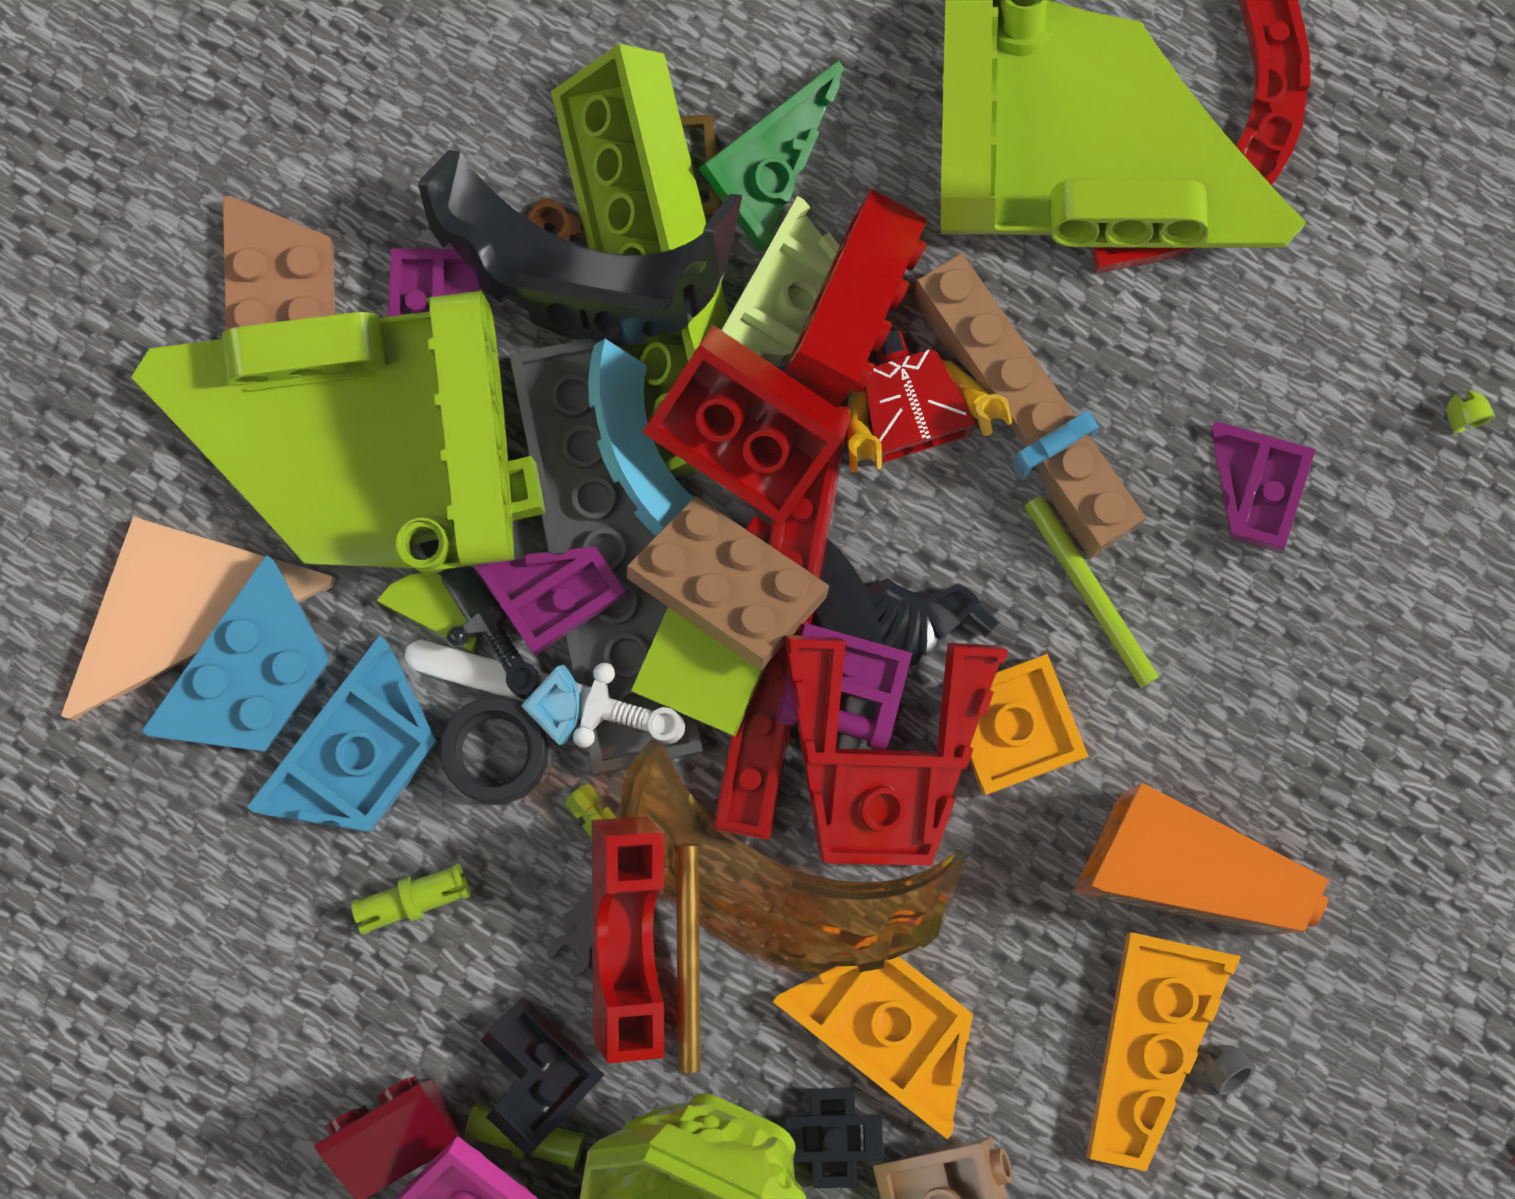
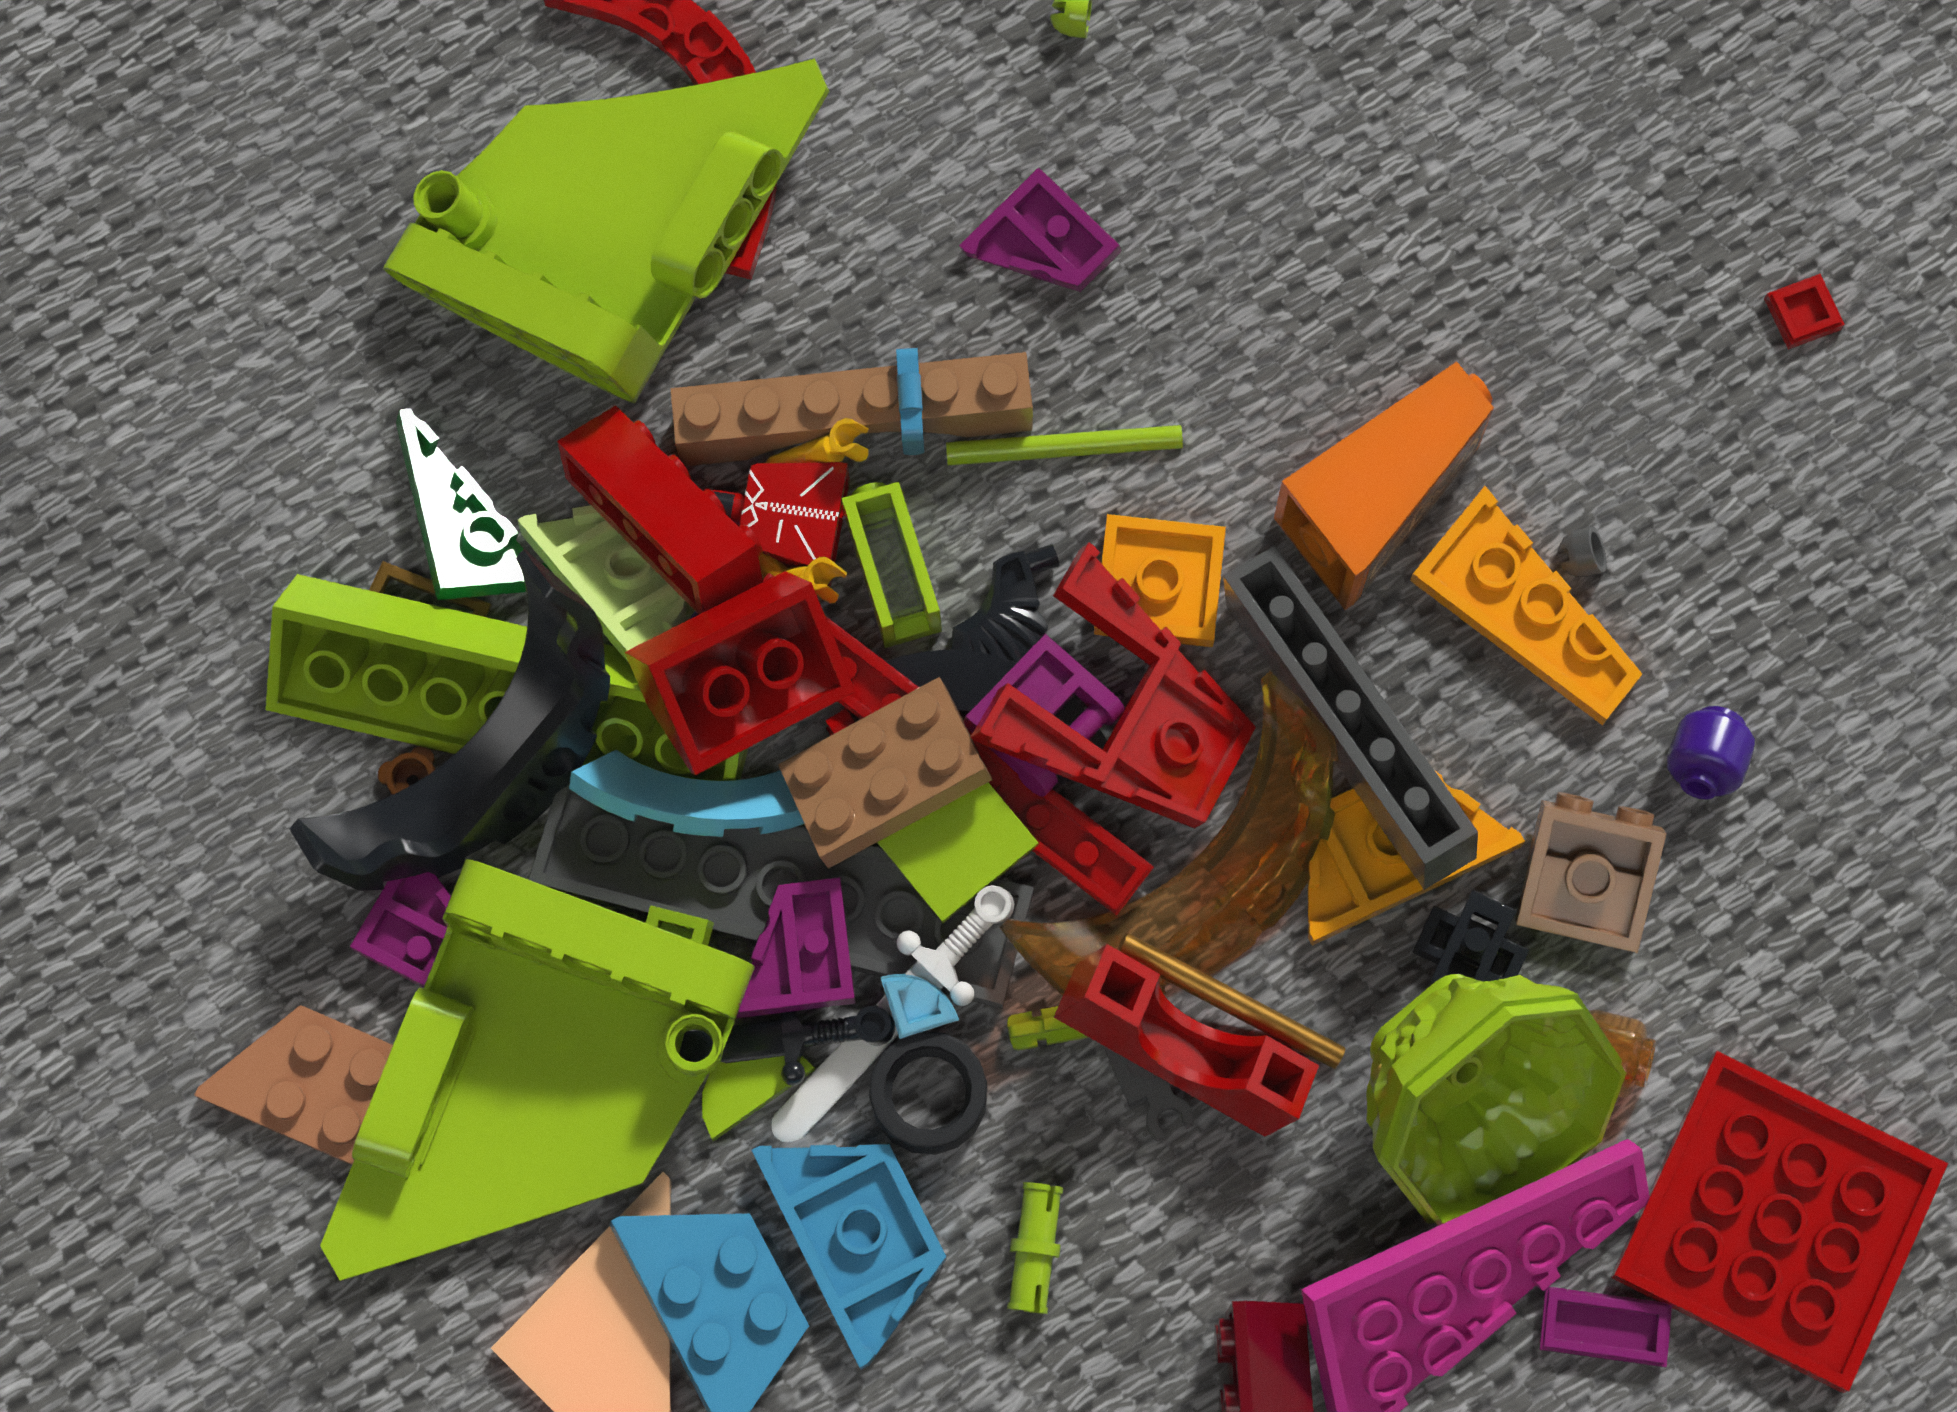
camera: 55 degrees left, 5 degrees down
lime pin [465,1102,586,1171] -> none
black plate [480,997,605,1157] -> none
none -> lime window [841,482,942,648]
none -> dark grey brick [1223,545,1478,890]

